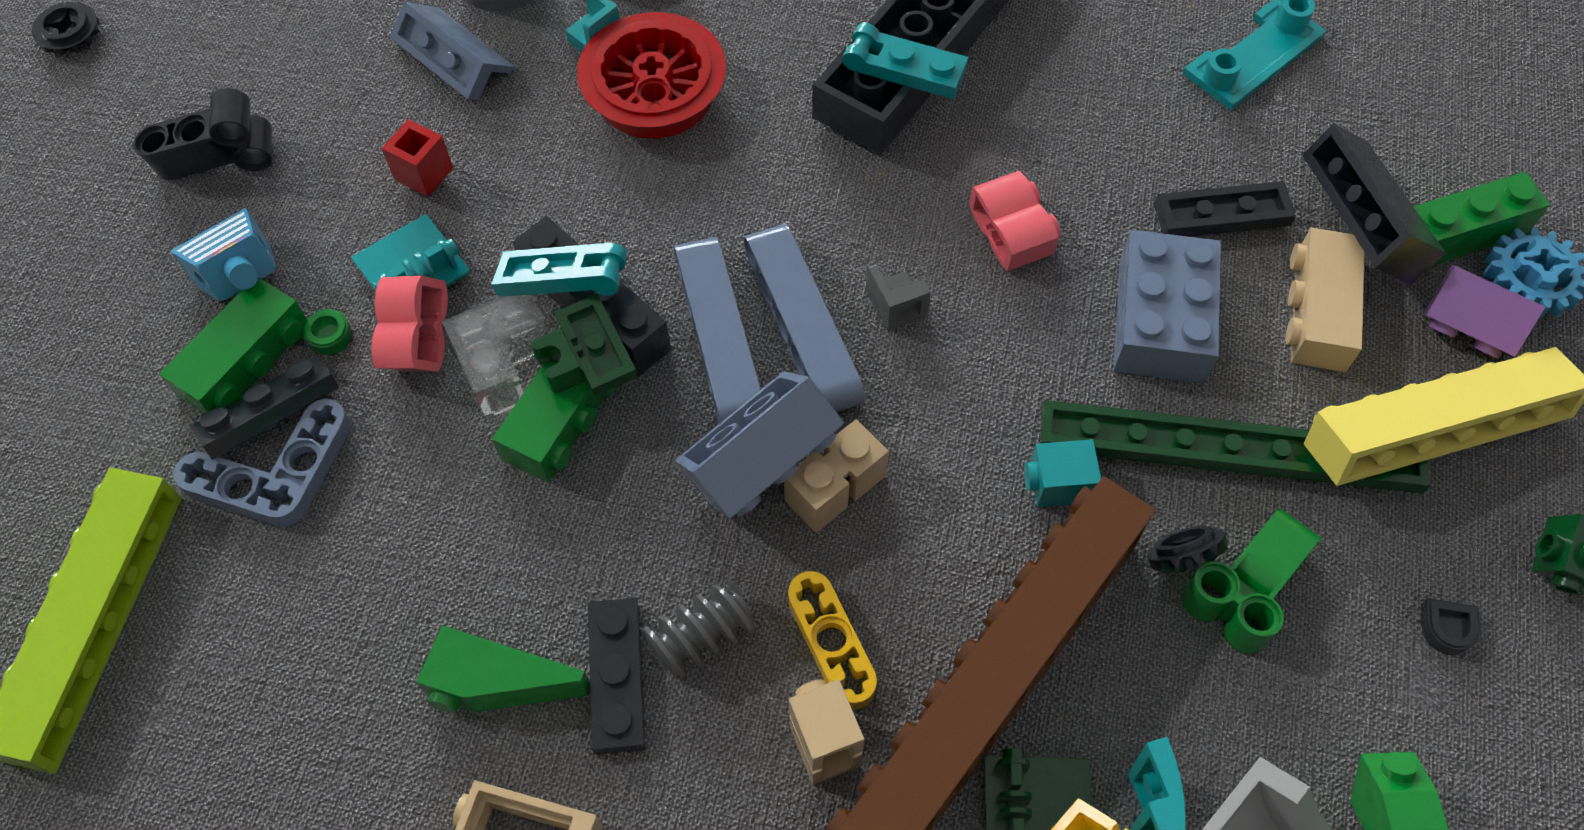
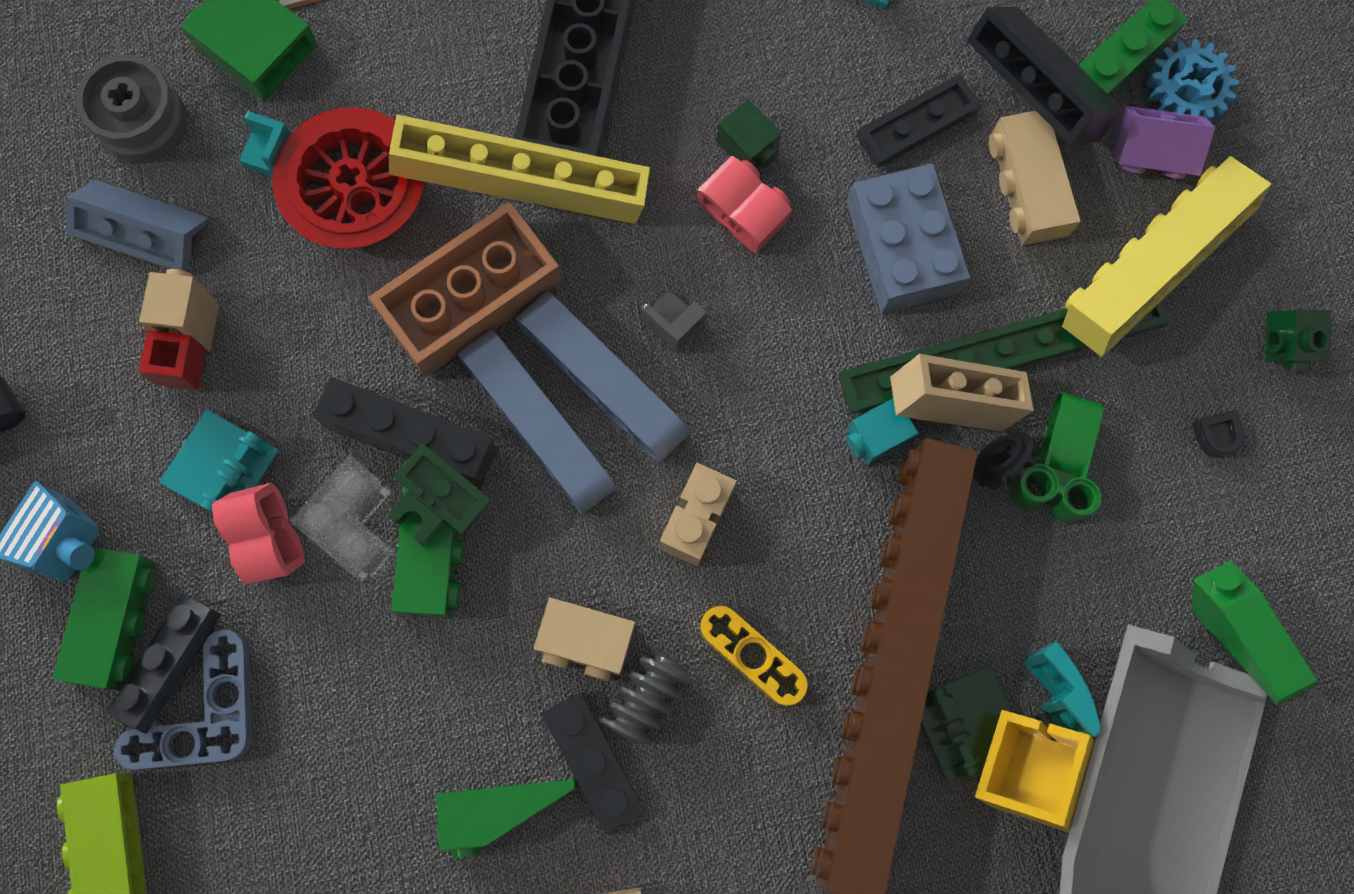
camera: 30 degrees left, 15 degrees up
green tile [303,309,352,355] -> none
teal plate [491,243,628,297] -> none
sand blue brick [674,371,844,519] -> none
tan piece [788,679,864,785] -> none
teal plate [842,23,969,99] -> none
none -> tan brick [139,269,219,352]
none -> nougat brick [368,201,562,378]
none -> light yellow brick [389,115,650,224]
none -> tan brick [534,597,635,682]
none -> dark green brick [716,99,782,169]
none -> tan brick [890,354,1034,432]

